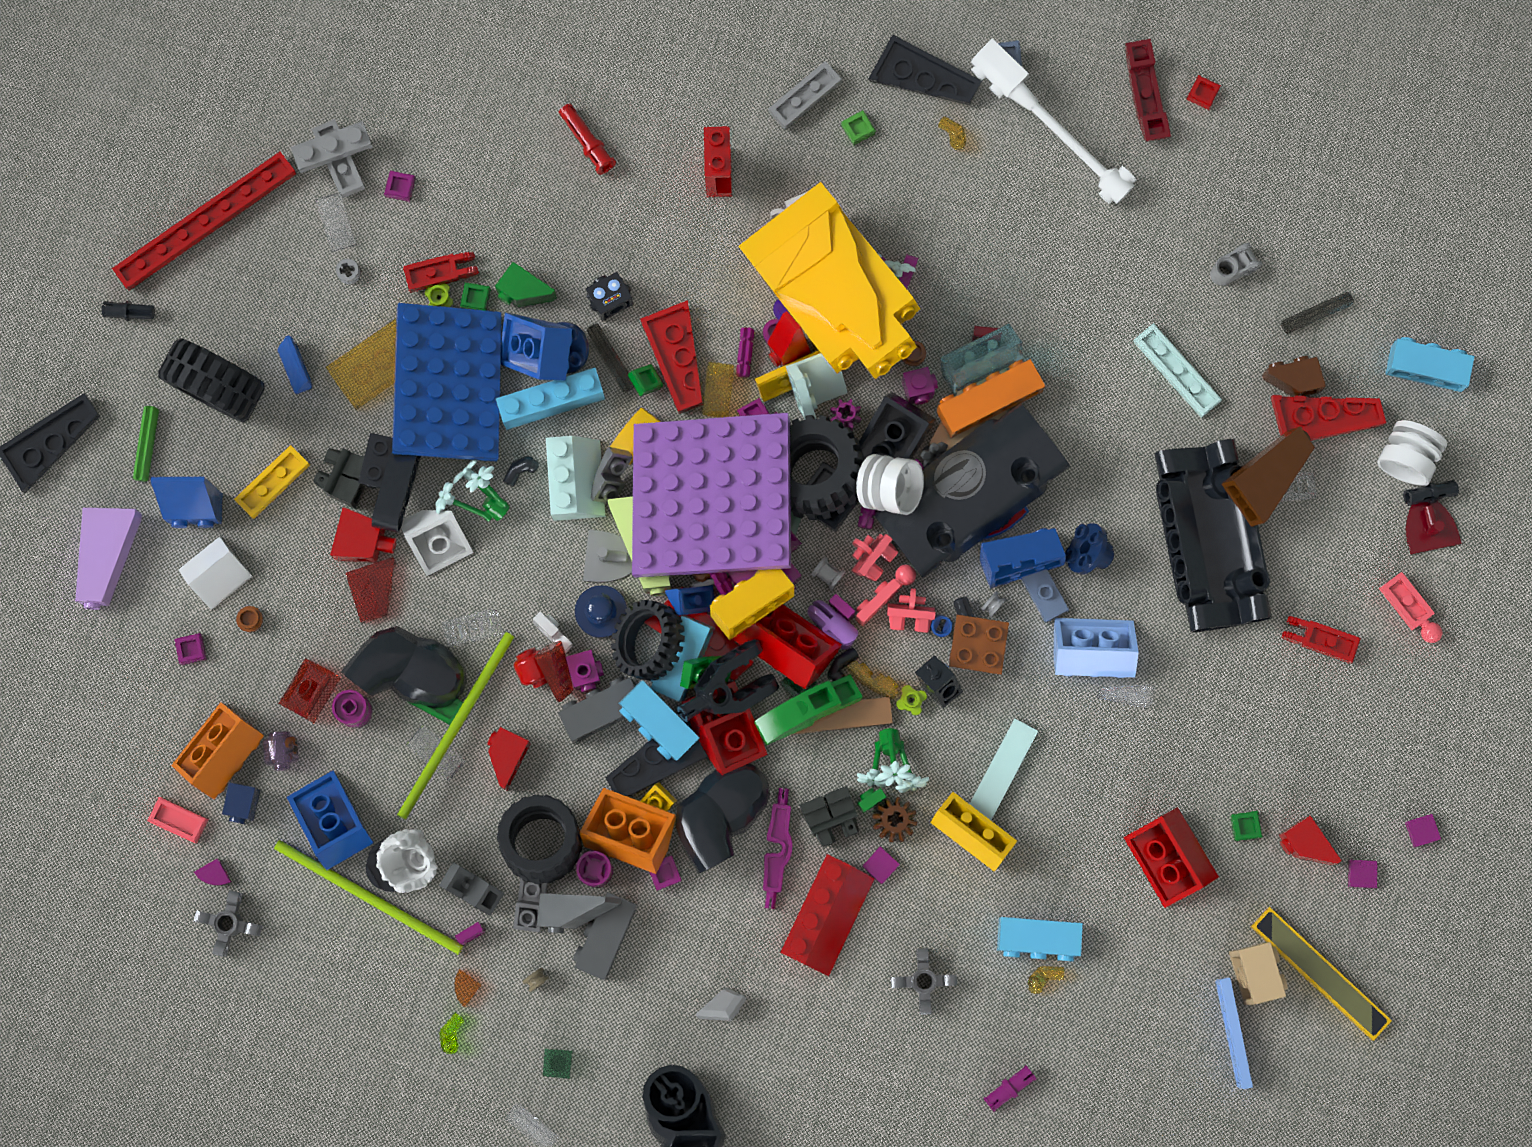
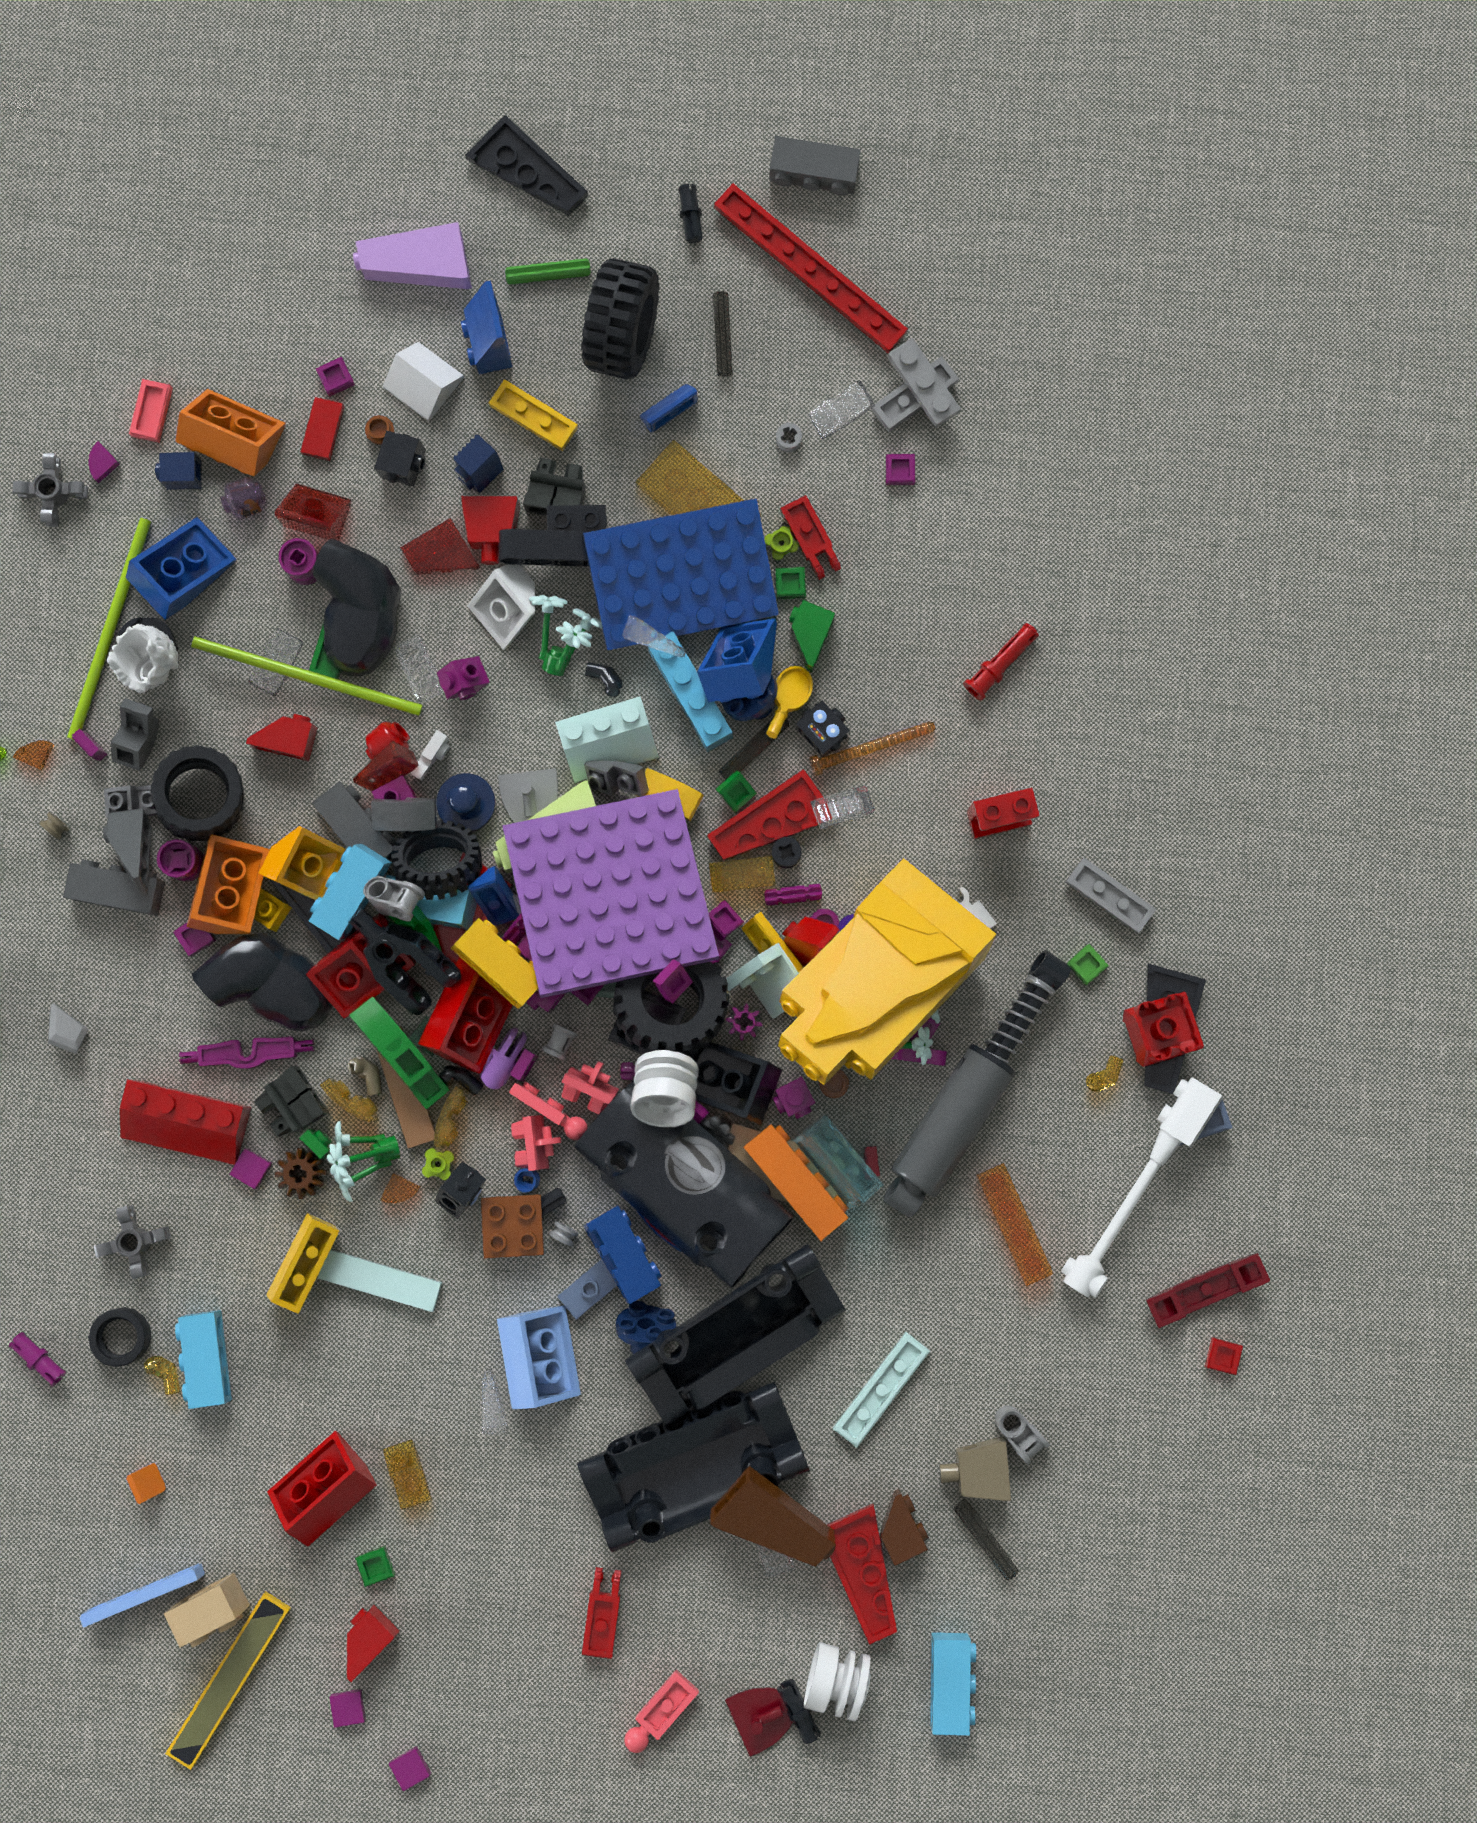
camera: 80 degrees right, 5 degrees up
none -> black tyre [88,1307,151,1367]
none -> orange slope [126,1463,166,1504]
none -> light orange slope [259,826,346,900]
none -> red tile [300,397,345,461]
none -> clear yellow slope [320,1078,379,1123]
none -> dark tan arm [347,1057,382,1095]
none -> light grey piece [363,876,425,921]
none -> flat silver slope [371,797,437,831]
none -> black head [374,430,426,487]
none -> clear orange tile [380,1173,421,1203]
none -> clear yellow slope [383,1439,432,1510]
none -> magenta brick [437,656,490,701]
none -> dark blue brick [454,435,504,493]
none -> clear slope [622,615,686,658]
none -> black panel [625,1244,846,1426]
none -> magenta tile [653,959,692,1003]
none -> clear smoke axle [713,291,733,377]
none -> yellow piece [766,666,813,739]
none -> dark grey brick [769,136,861,195]
none -> black wheel [772,837,801,869]
none -> clear orange bar [809,721,936,776]
none -> clear slope [810,786,875,830]
none -> dark grey piece [883,950,1071,1218]
none -> dark tan torso [939,1437,1011,1501]
none -> clear orange plate [976,1163,1054,1286]
none -> red slope [1122,992,1204,1067]

